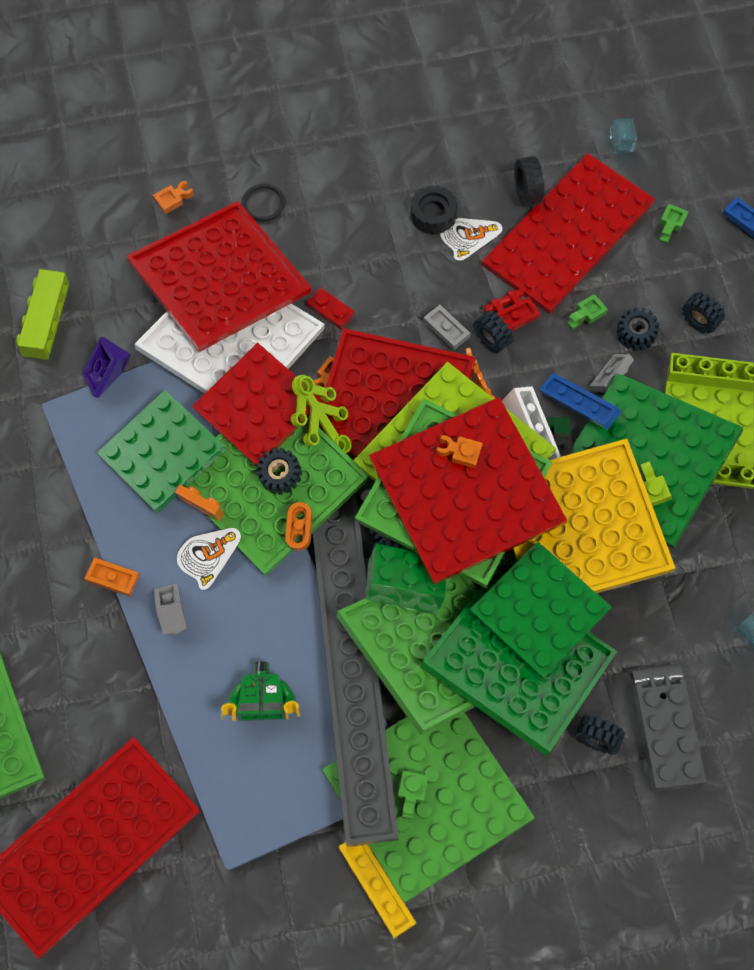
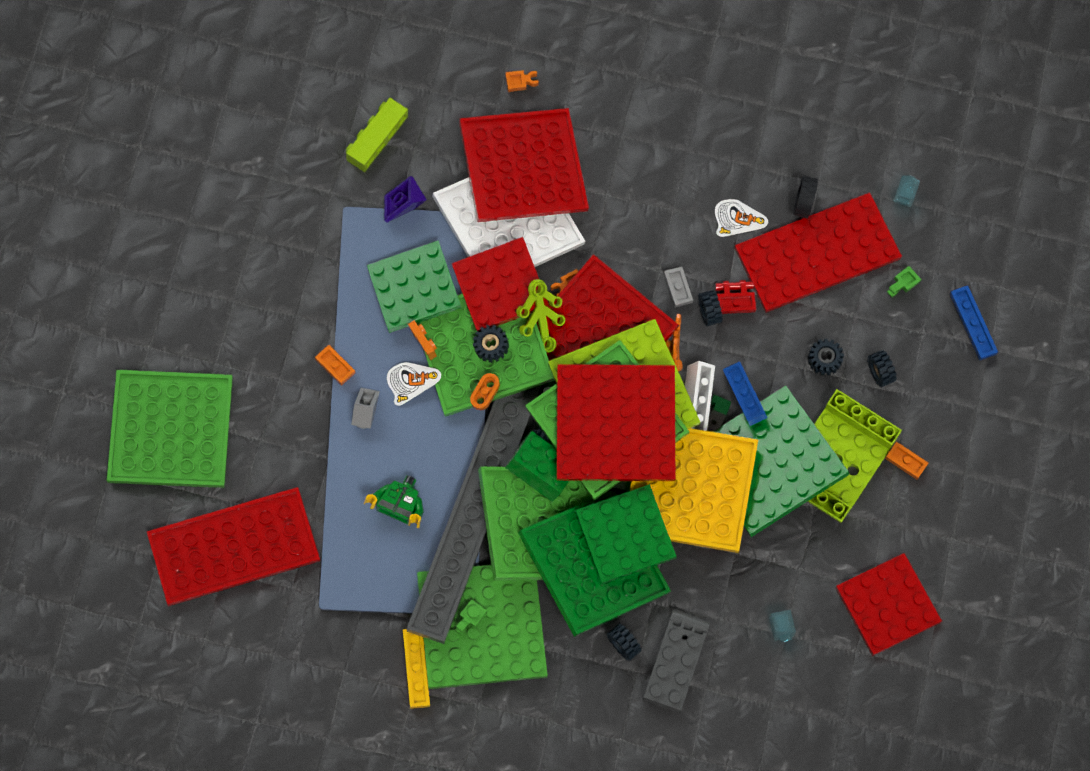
camera: 20 degrees right, 5 degrees up
black piece [242,184,285,221] -> none
red plate [307,287,355,330] -> none
black tyre [410,186,458,234] -> none
orange plate [437,435,483,468] -> none
bright green plate [567,294,608,330] -> none
light grey plate [590,354,634,392] -> none
lime plate [641,461,672,506] -> none

